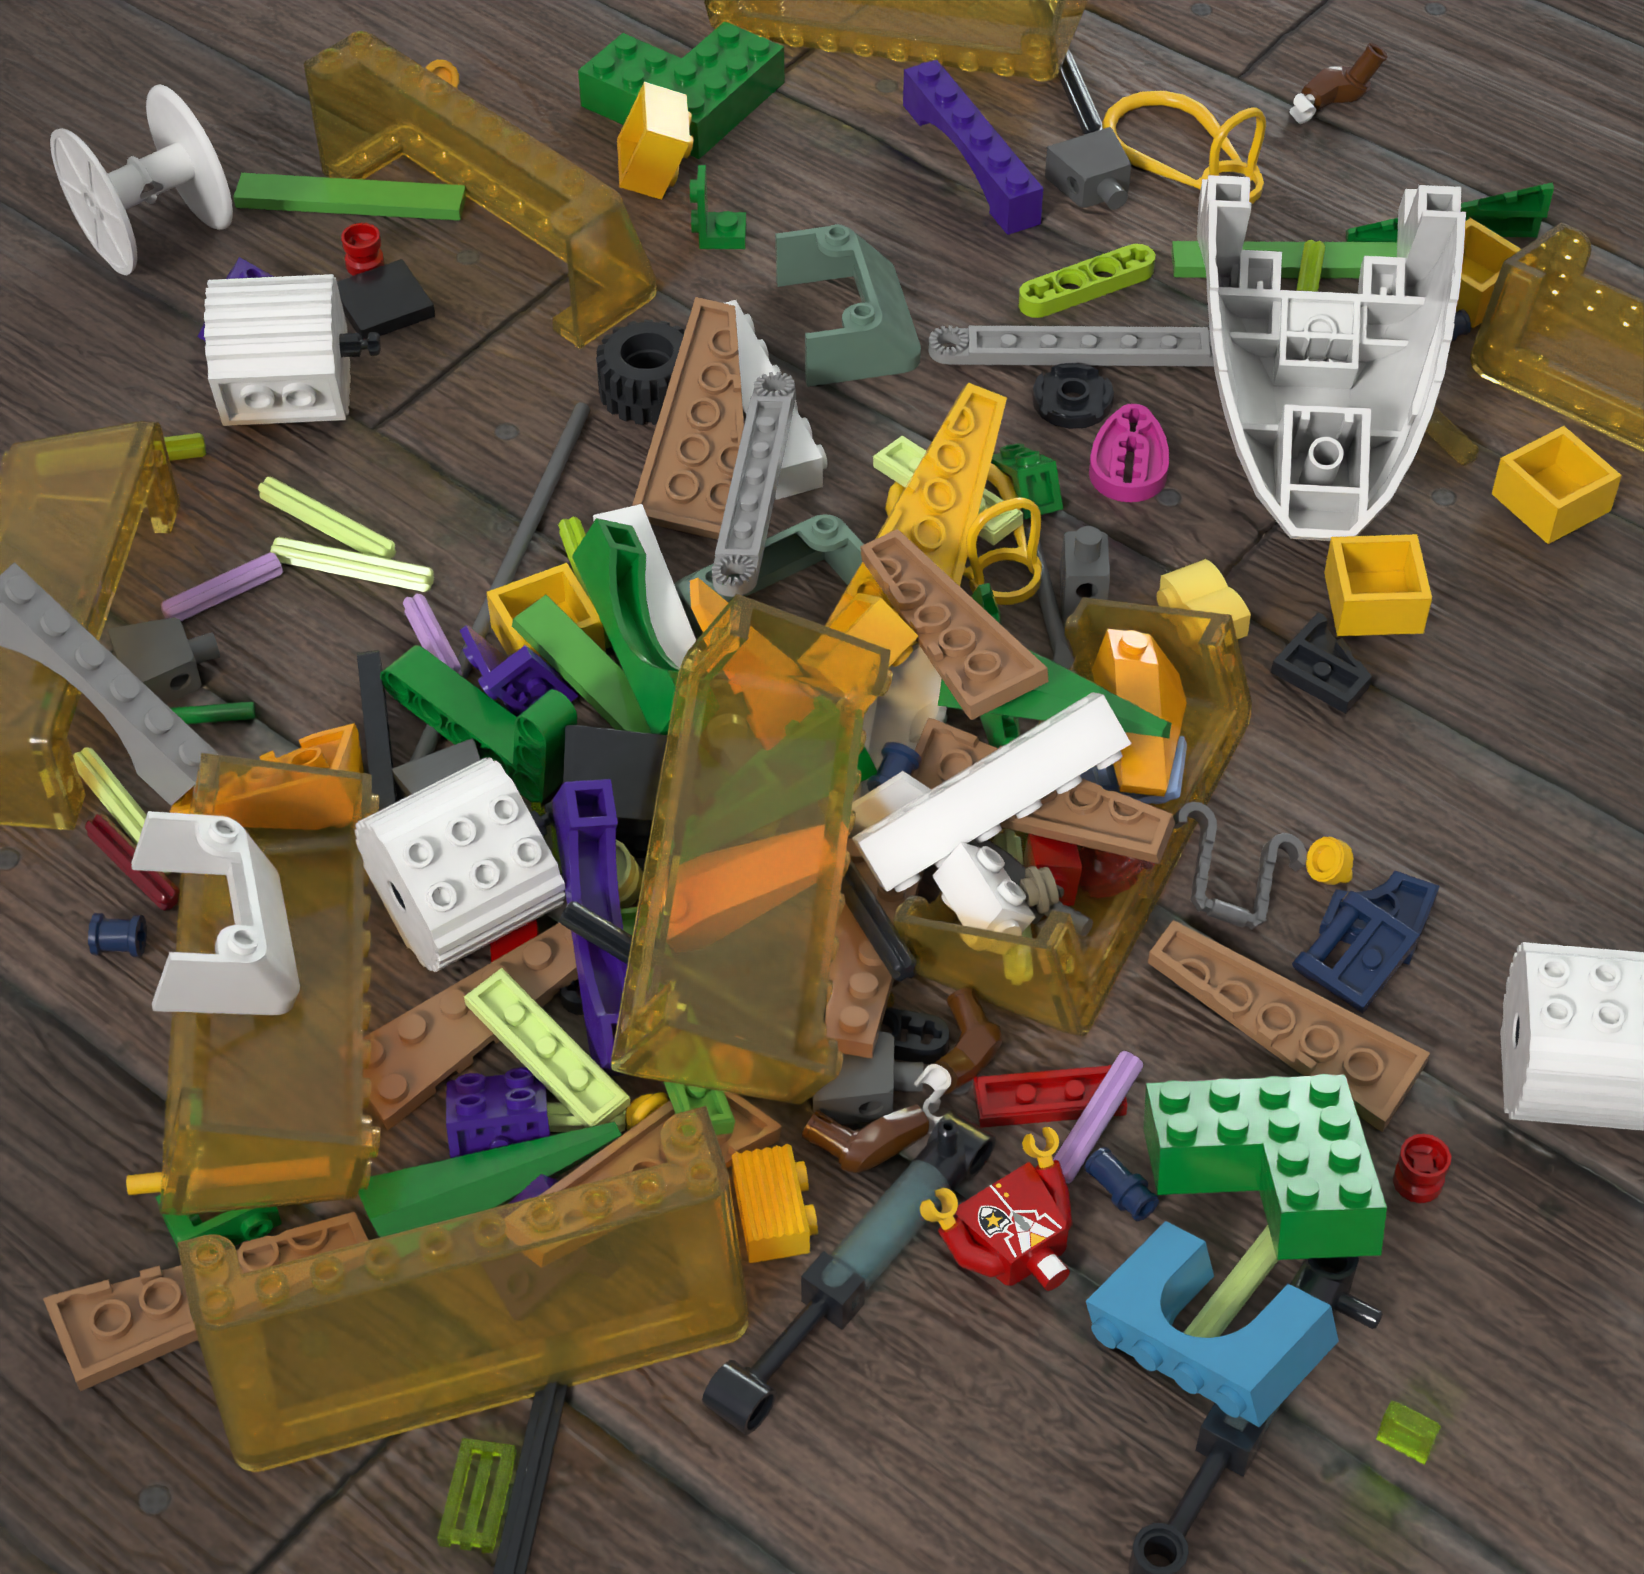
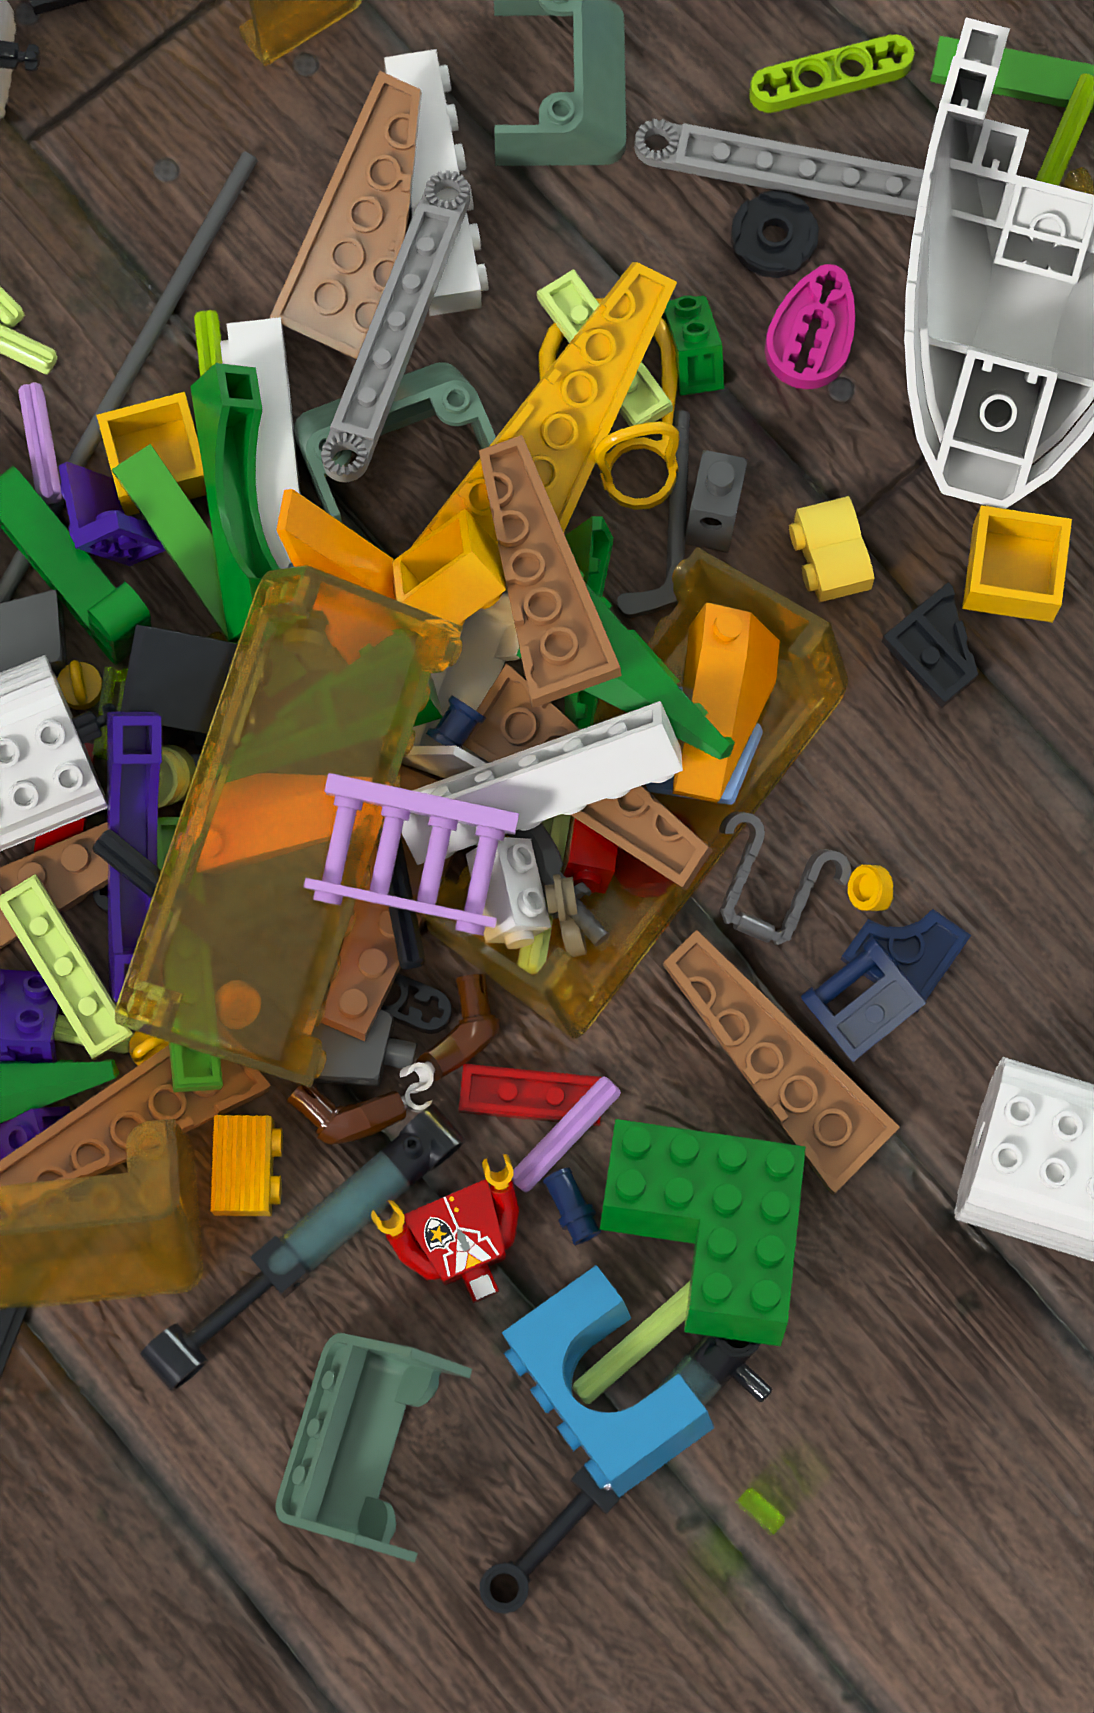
camera: 10 degrees right, 25 degrees up
black tyre [596,319,684,425] -> none
red wheel [1393,1133,1452,1203] -> none
none -> sand green windscreen [276,1333,472,1563]
none -> lavender fence [304,773,519,936]

